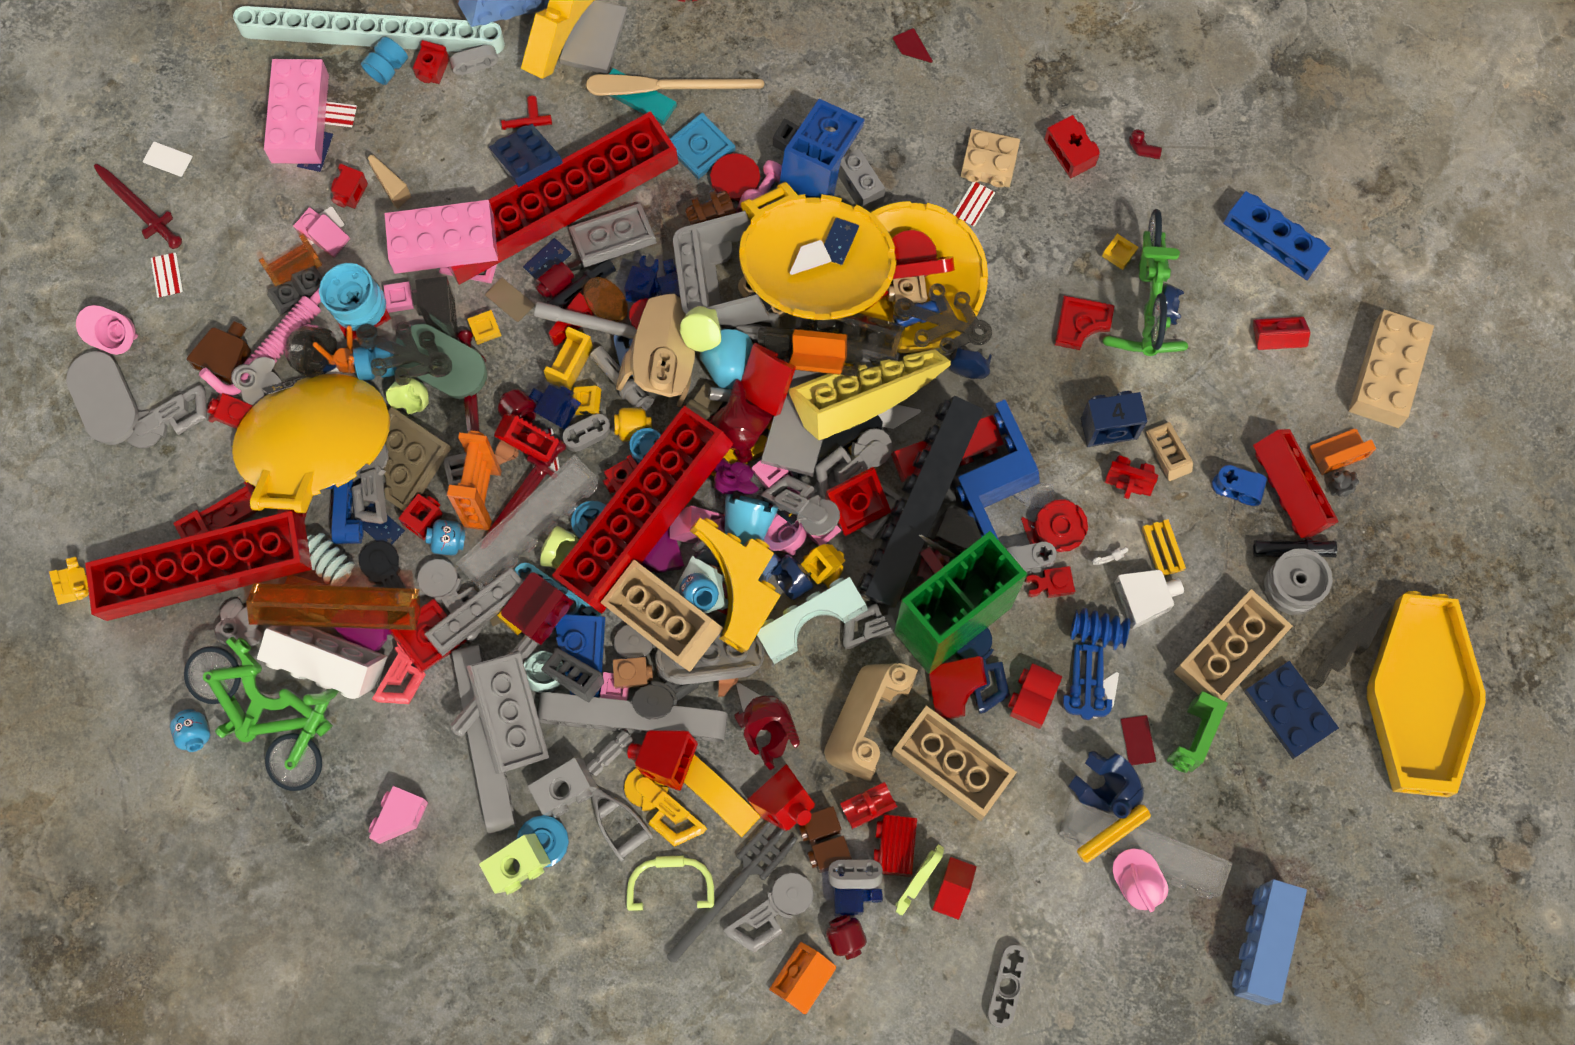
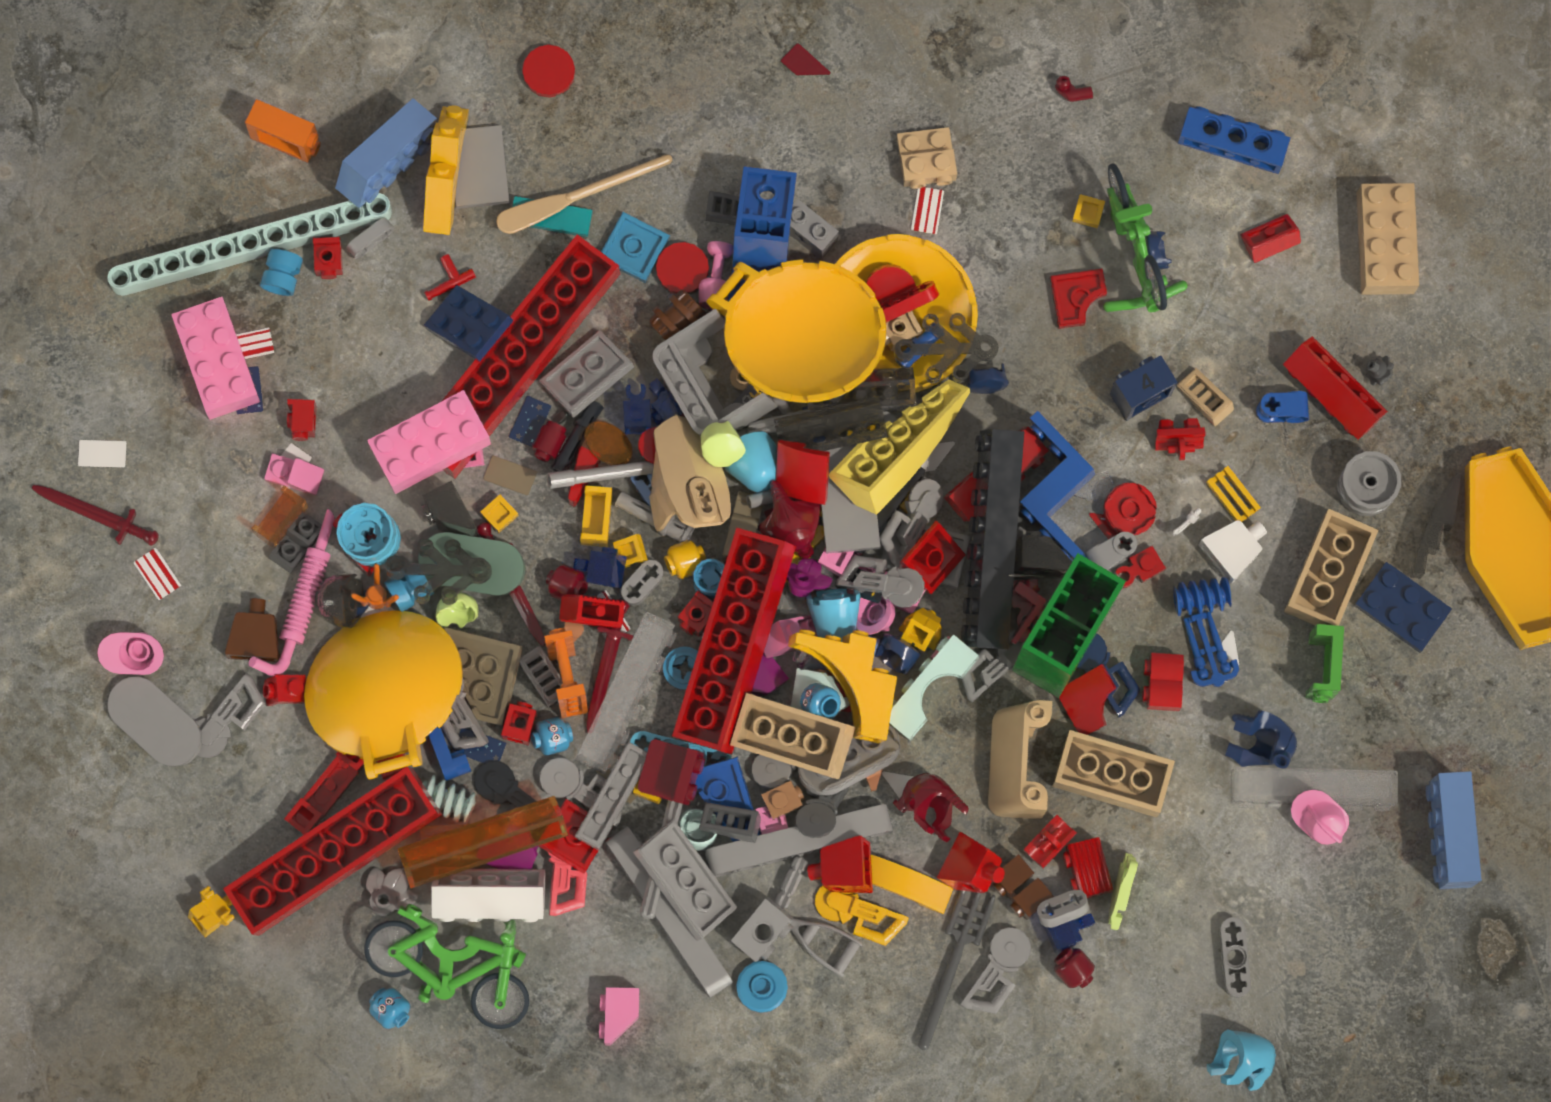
camera: 25 degrees left, 5 degrees up
light grey plate [231,357,281,406] -> none
black sticker [262,375,310,394] -> none
tan slope [368,155,411,209] -> none
bright pink plate [383,281,414,313] -> none
yellowish green brick [479,834,551,895] -> none
yellowish green hair [540,526,579,569] -> none
yellowish green piece [627,855,714,911] -> none
orange panel [769,942,836,1014] -> none
orange panel [789,329,847,374] -> none
white sticker [790,240,831,275] -> none
dark blue sticker [824,218,859,265] -> none
red slope [932,857,977,920] -> none
red brick [1044,115,1100,179] -> none
yellow axle [1077,804,1151,863] -> none
dark red sticker [1121,715,1156,765] -> none
black pin [1253,538,1337,558] -> none
orange panel [1309,429,1376,475] -> none

